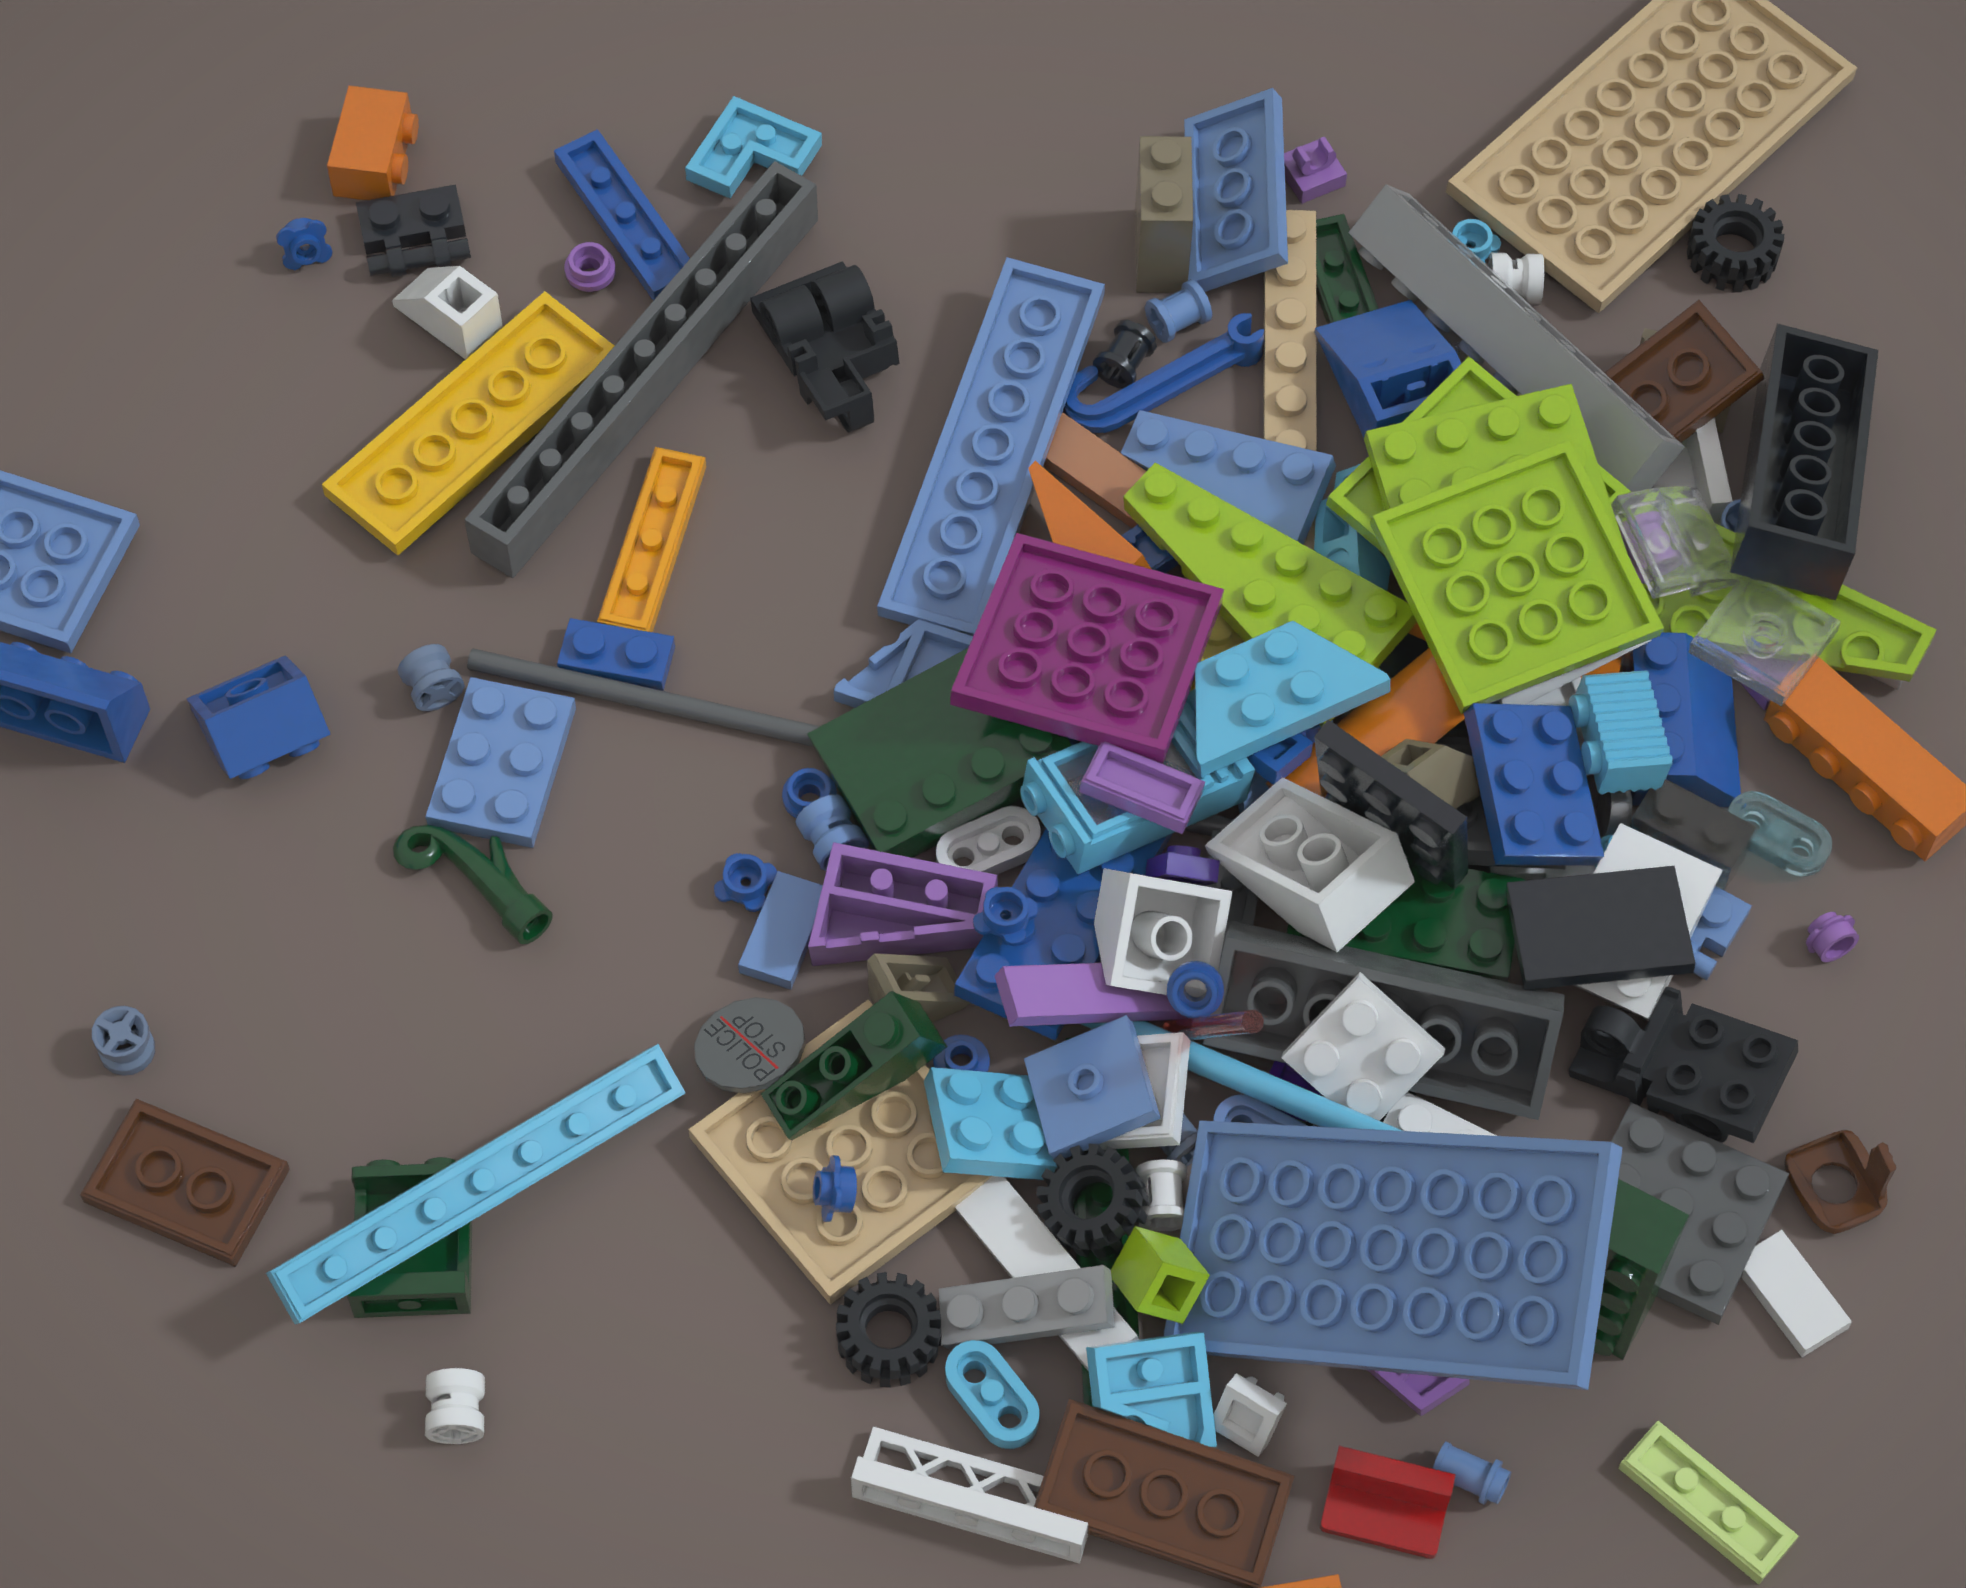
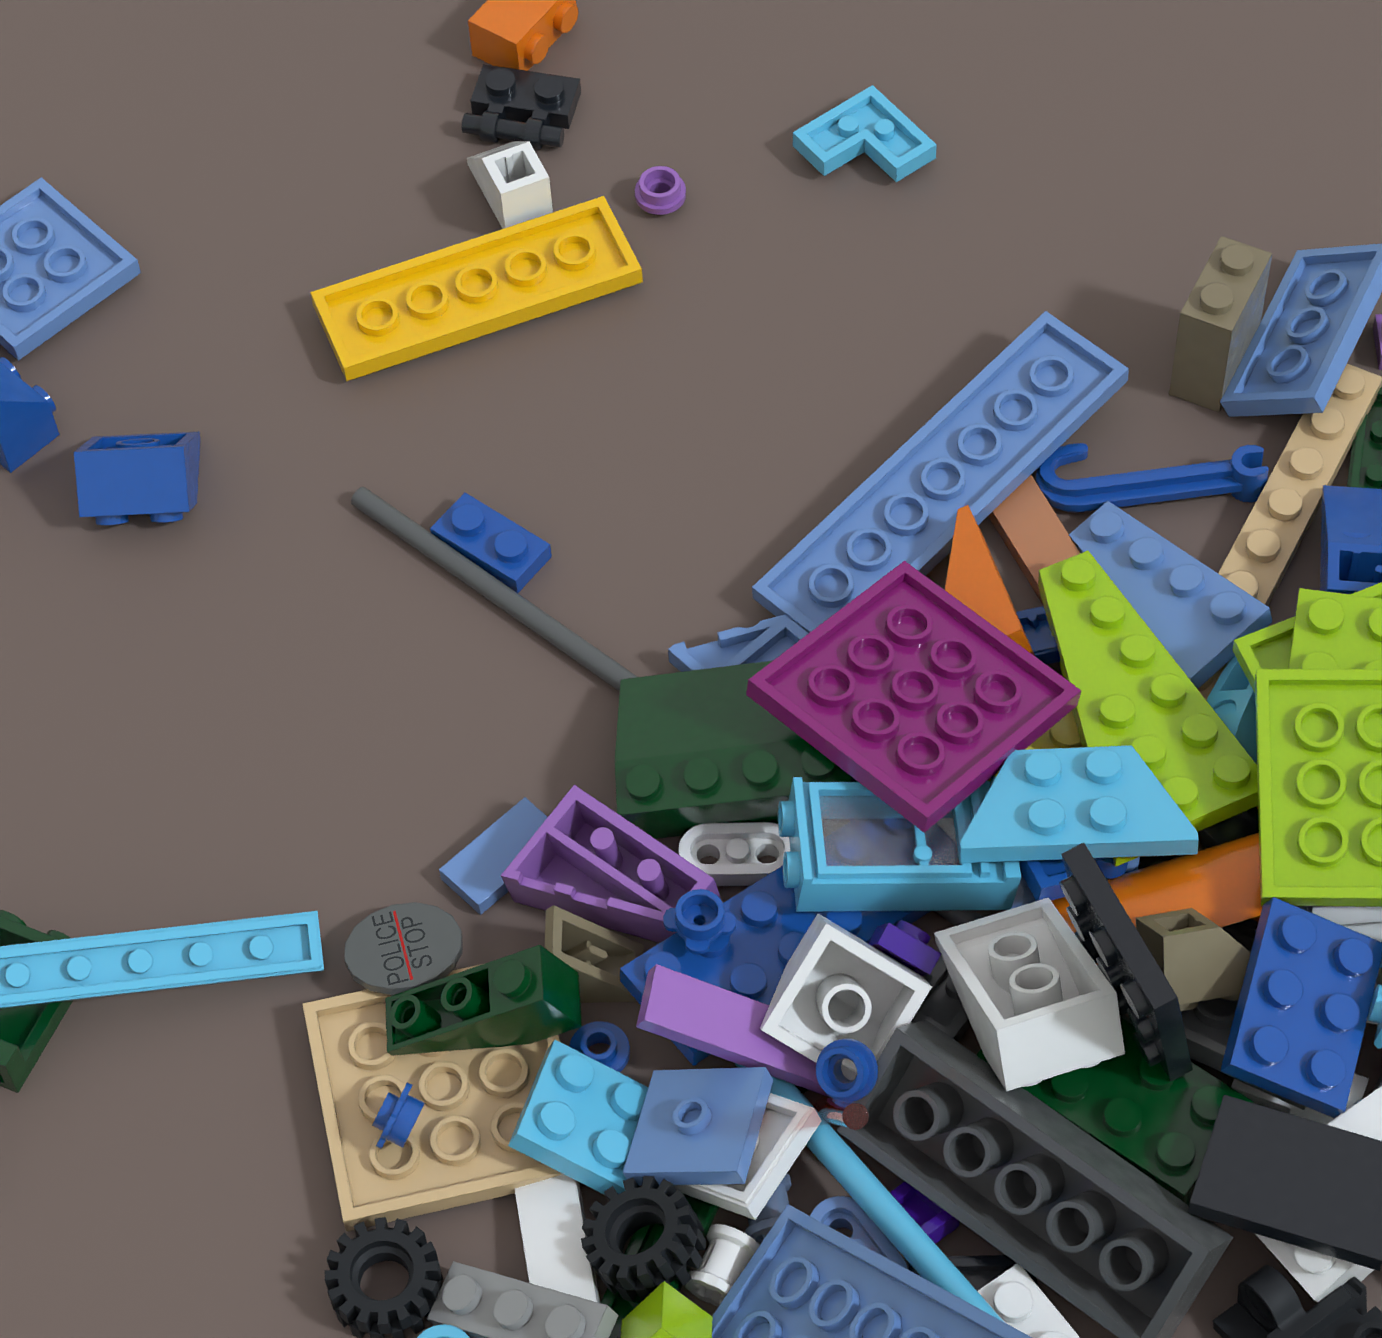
camera: 30 degrees right, 5 degrees down
blue plate [276,218,332,270] -> none
dark green plant [393,825,553,944] -> none
sand blue wheel [397,644,465,711] -> none
medium blue plate [425,677,576,848] -> none
dark grey brick [464,161,818,578] -> none
blue plate [554,129,690,301] -> none
light orange tile [597,447,706,632] -> none
blue plate [714,853,777,912] -> none
black plate [750,261,900,432] -> none
blue plate [782,768,837,818] -> none
medium blue wheel [795,794,869,871] -> none
medium lavender tile [1079,741,1205,834] -> none
black bush [1093,320,1157,389] -> none
medium blue bush [1145,279,1212,343] -> none
white plate [1281,972,1445,1121] -> none

